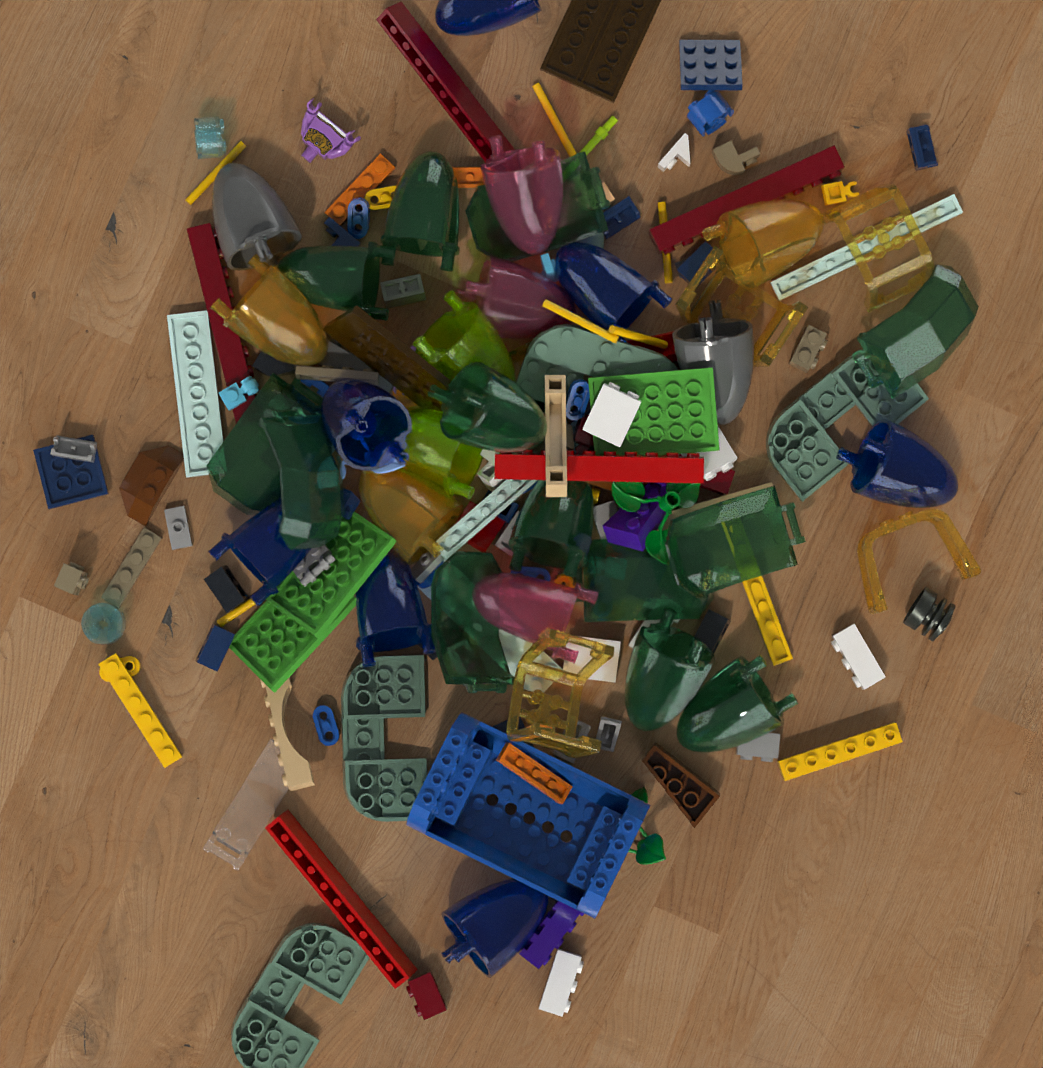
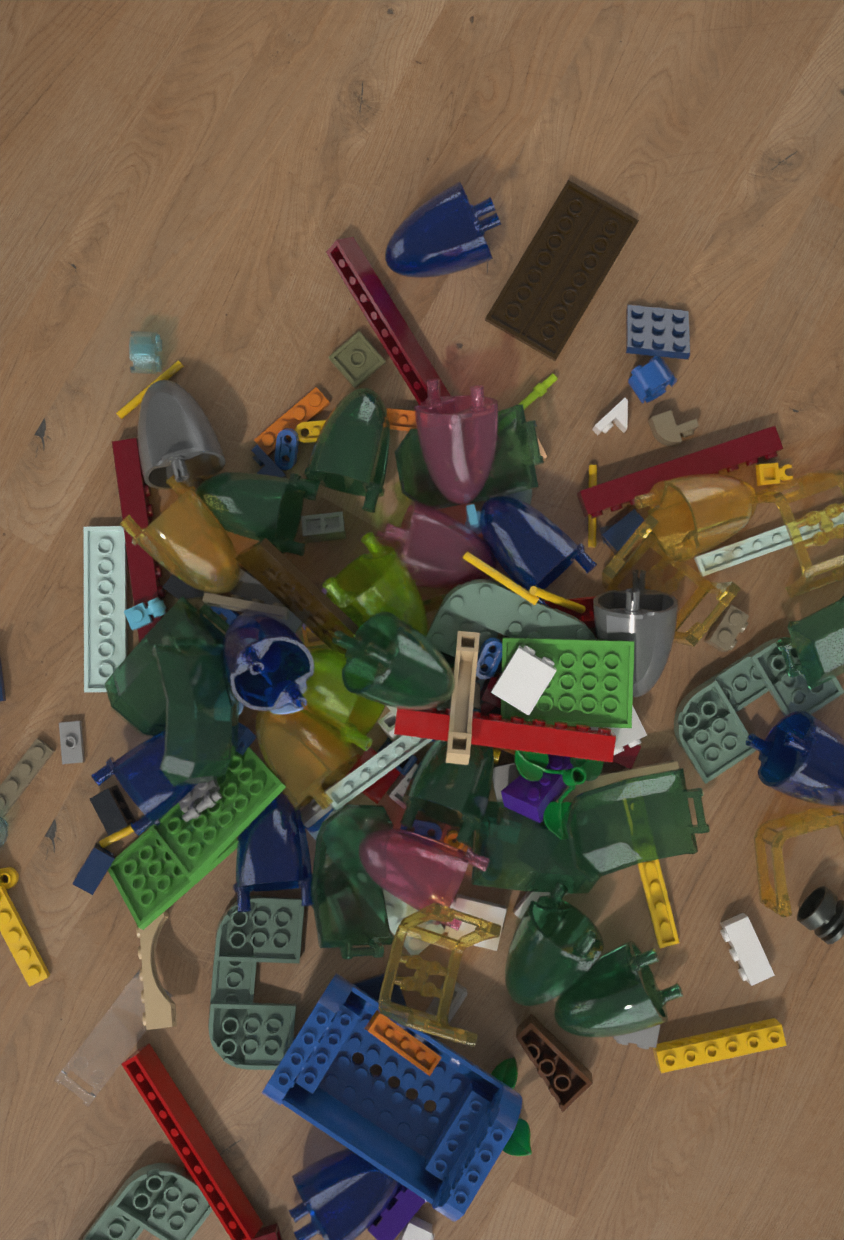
camera: 10 degrees right, 0 degrees up
reddish brown wedge [119,445,184,526] -> none
medium lavender torso [301,98,361,163] -> none
blue plate [313,705,340,746] -> none
yellow bar [532,83,577,158] -> none
light grey slope [594,716,622,752] -> none
dark blue hinge [595,196,641,240] -> none
black hinge [690,609,731,658] -> none
none -> olive plate [328,331,386,389]

